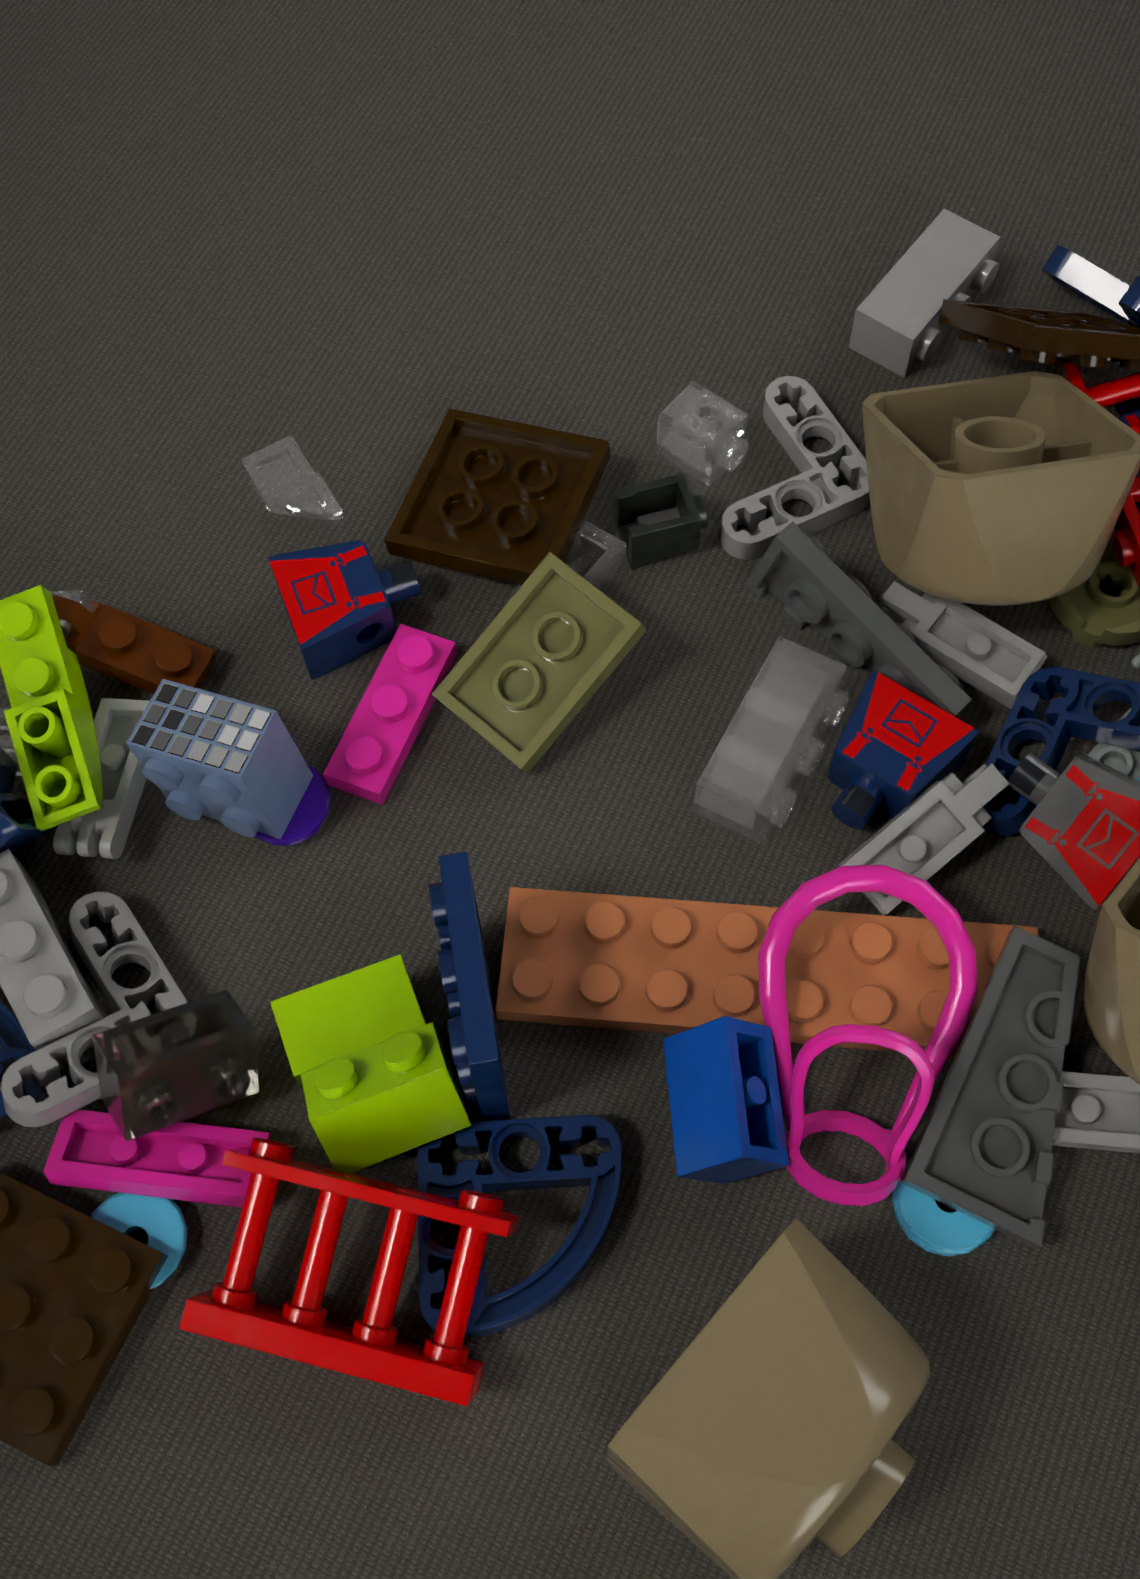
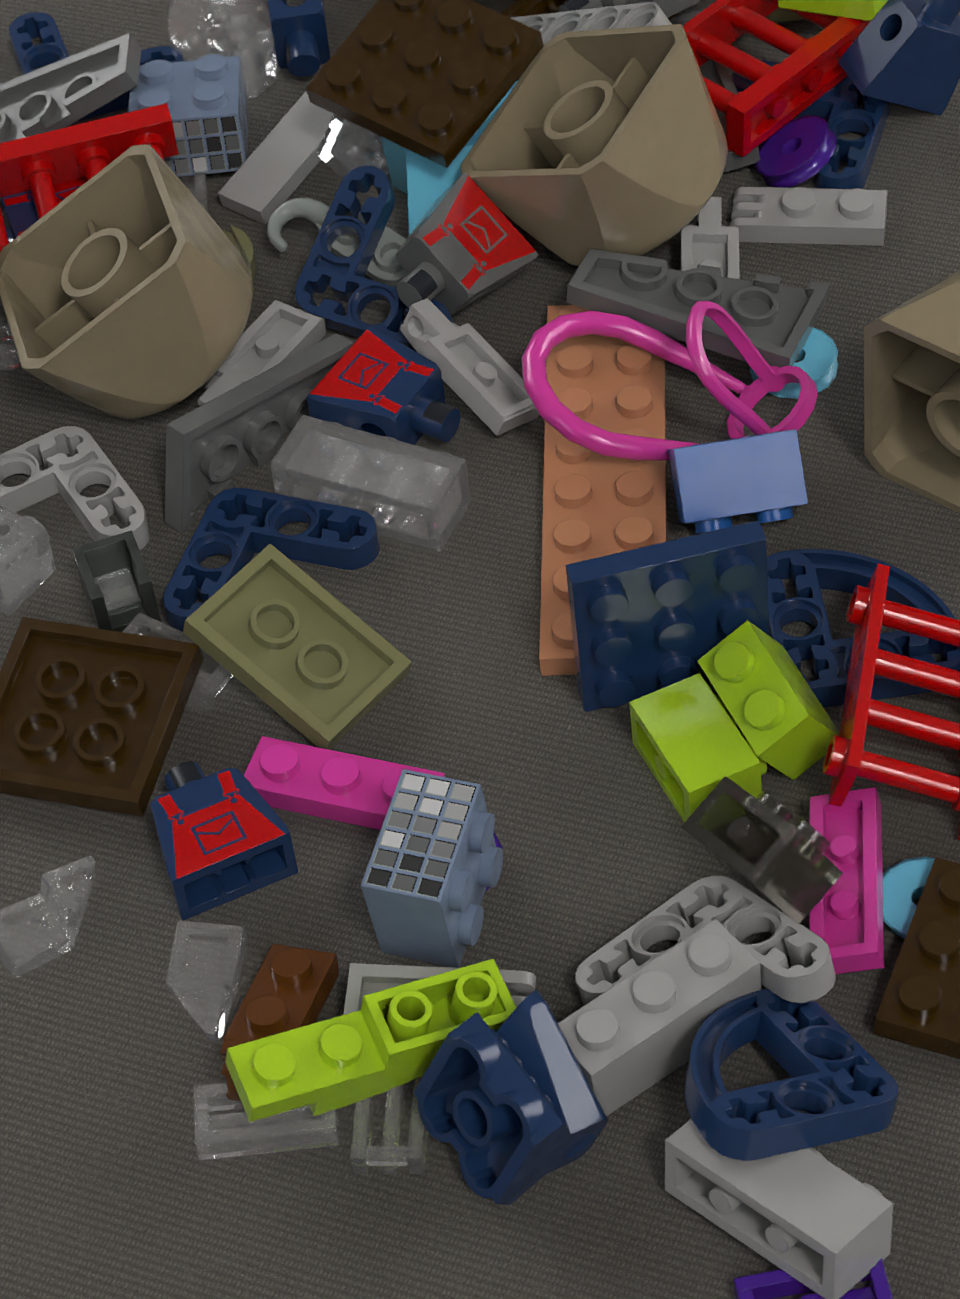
camera: 90 degrees left, 15 degrees down
none -> dark blue beam [163,488,380,637]
none -> clear slope [165,920,248,1041]

